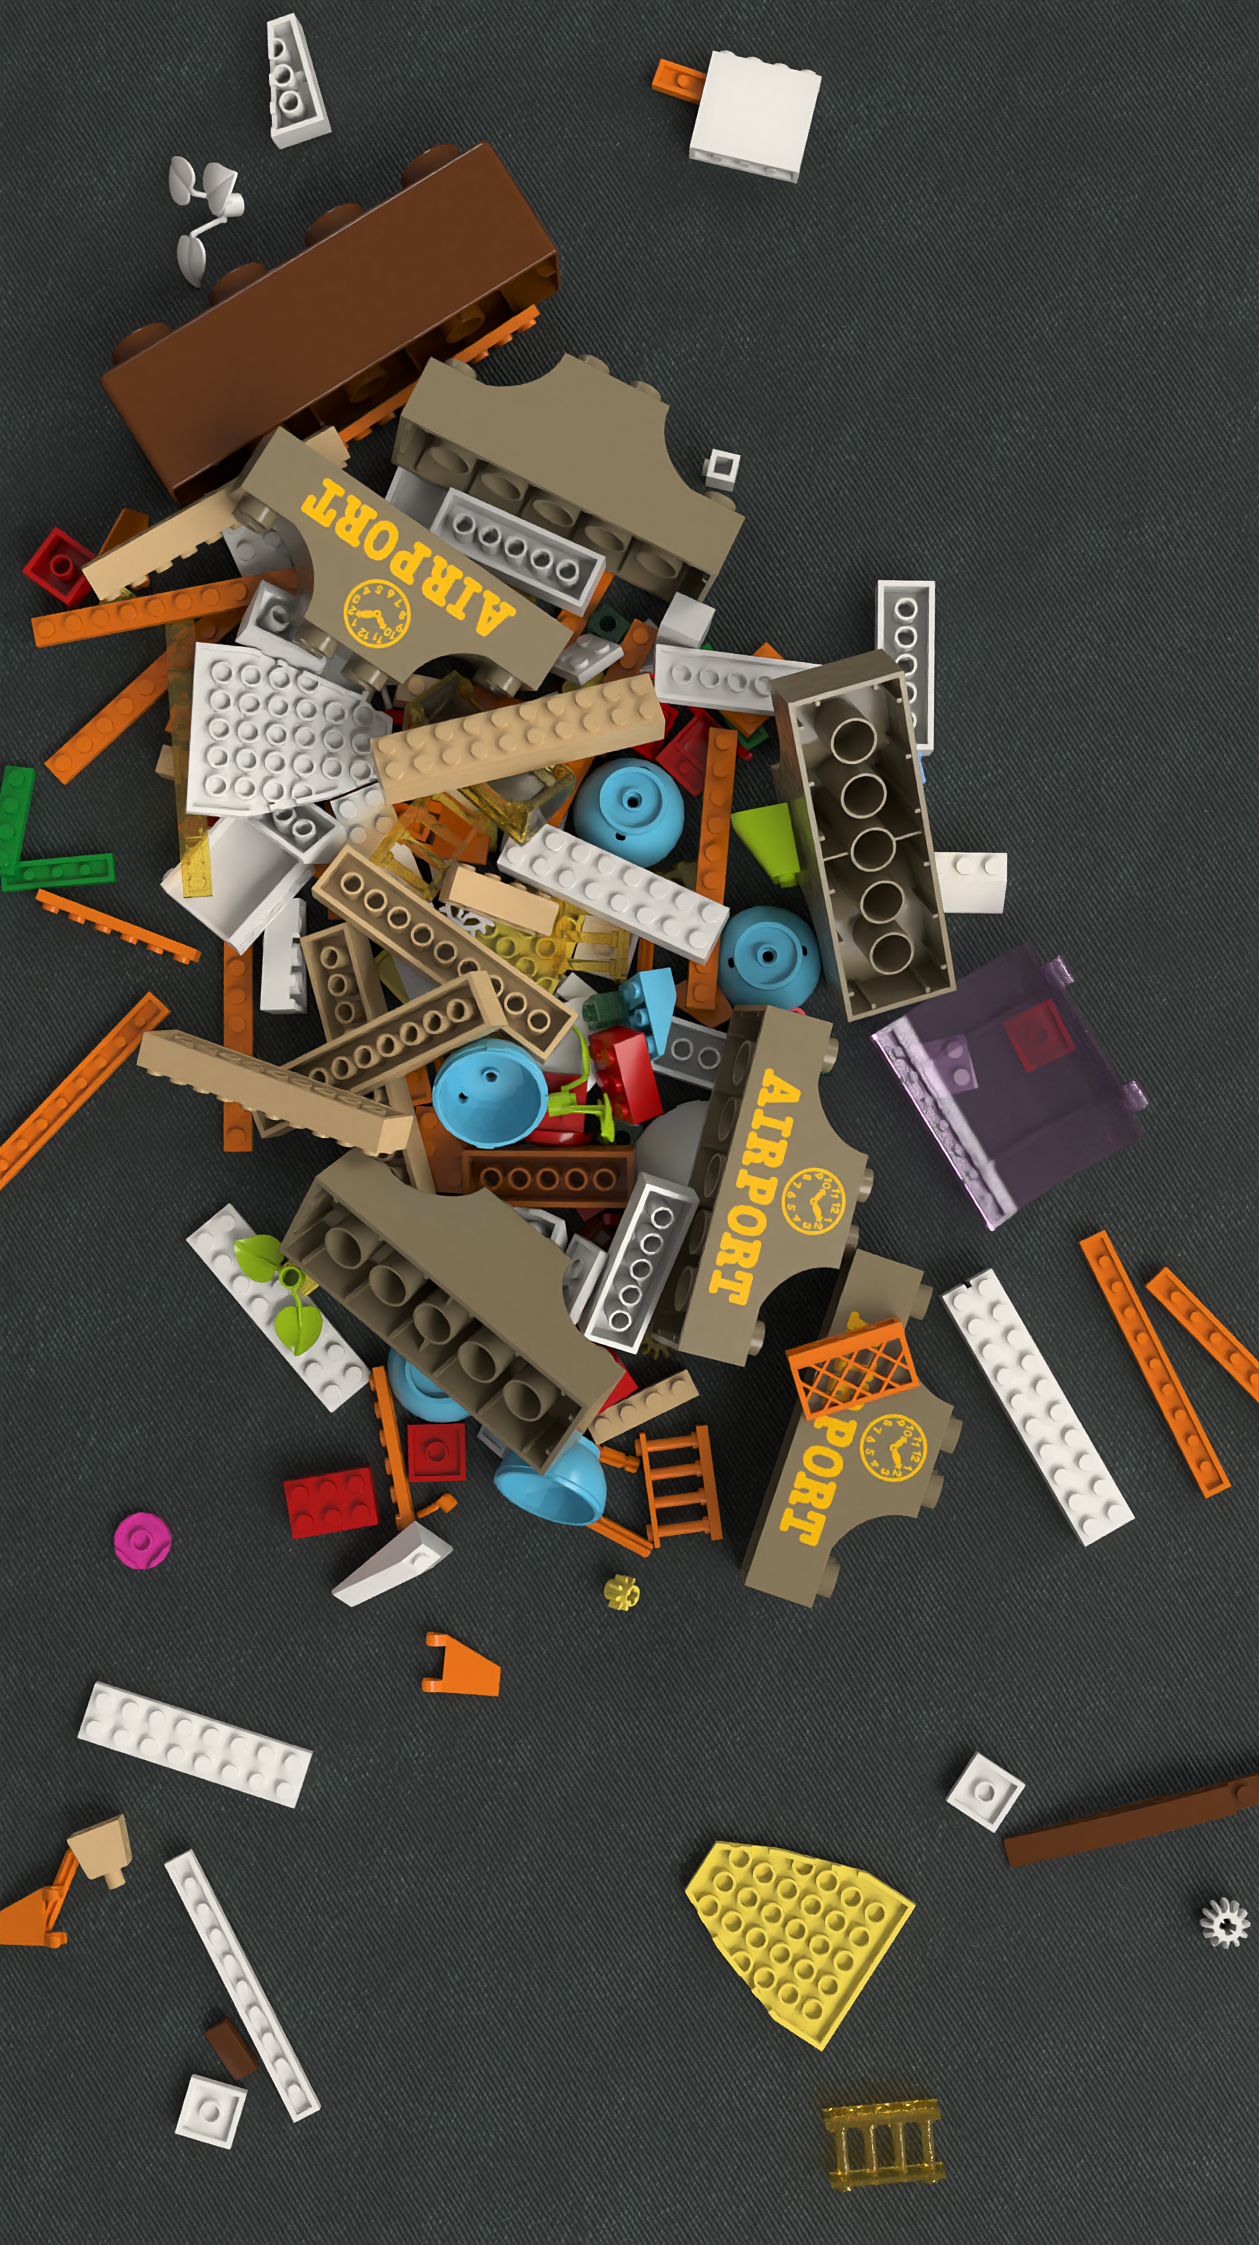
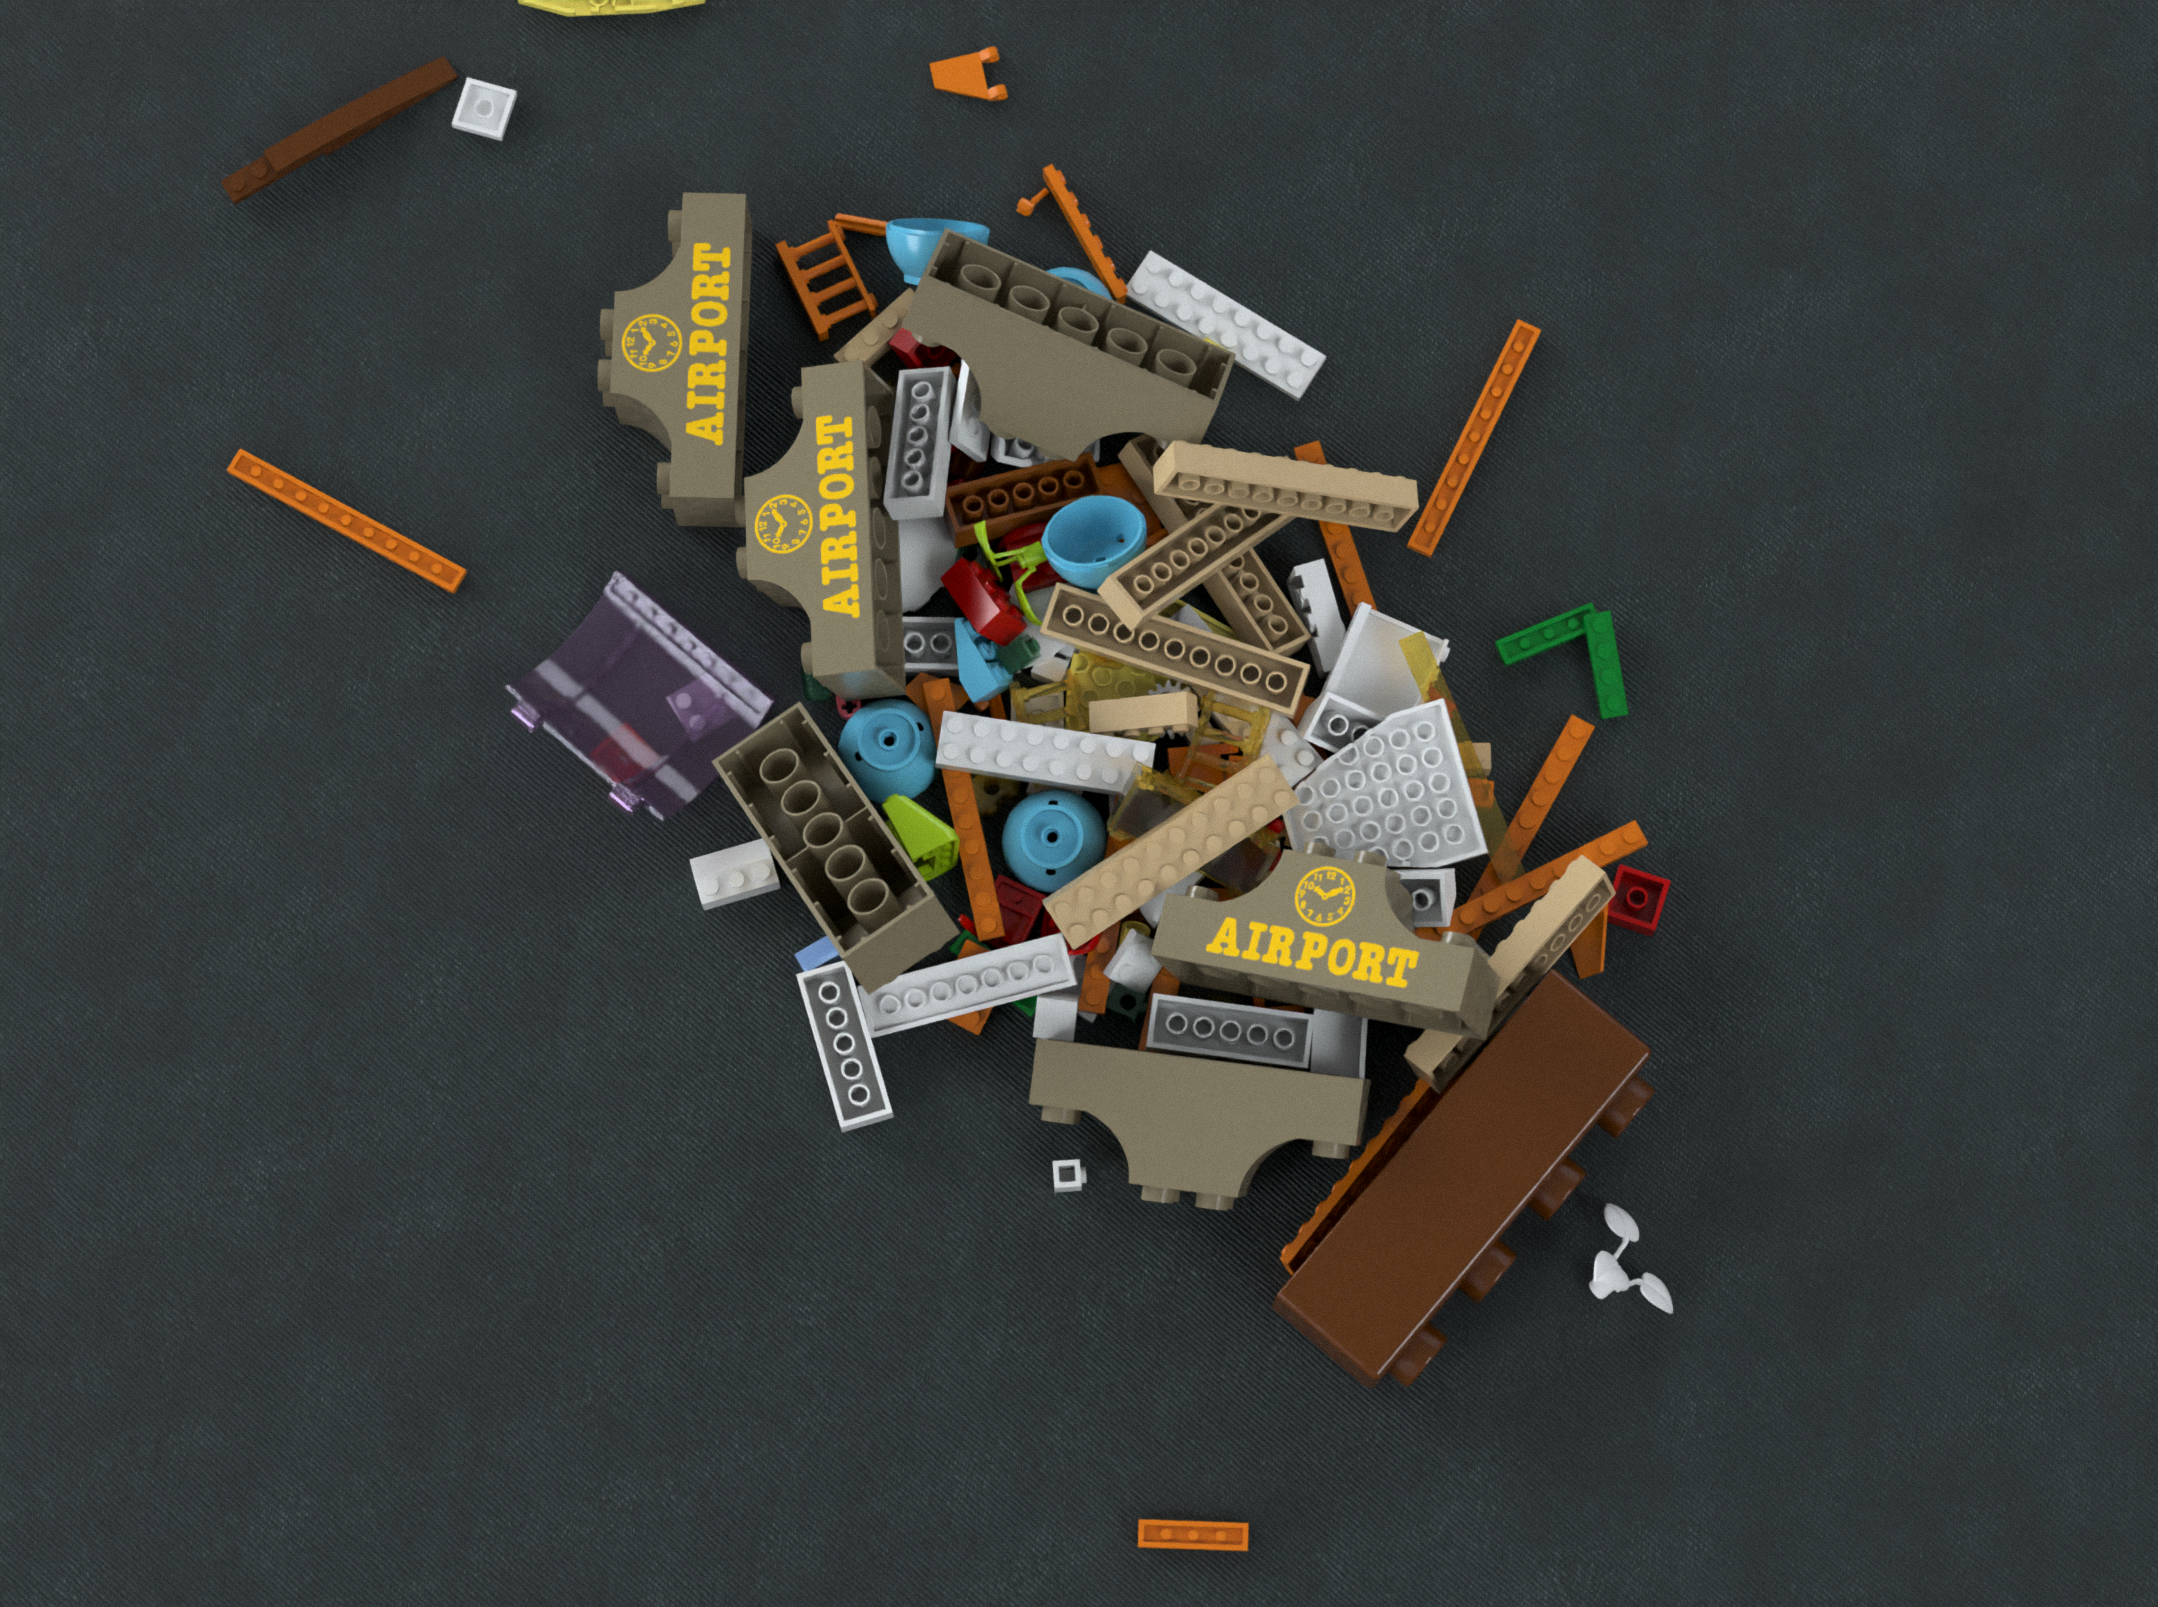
camera: 160 degrees right, 10 degrees down
orange plate [35,888,201,965] -> none
dark pink tile [114,1512,172,1569] -> none
lime plant [234,1235,323,1356] -> none
white wedge [267,13,332,149] -> none
red brick [284,1465,381,1539] -> none
white wedge [332,1521,453,1607] -> none
red plate [408,1423,467,1482] -> none
orange axle [593,1442,640,1473] -> none
light yellow gear [604,1574,640,1611] -> none
white panel [689,51,822,183] -> none
orange fence [785,1316,920,1421] -> none
white piece [939,1268,1135,1547] -> none
orange plate [1078,1230,1231,1499] -> none
white gear [1200,1897,1250,1949] -> none

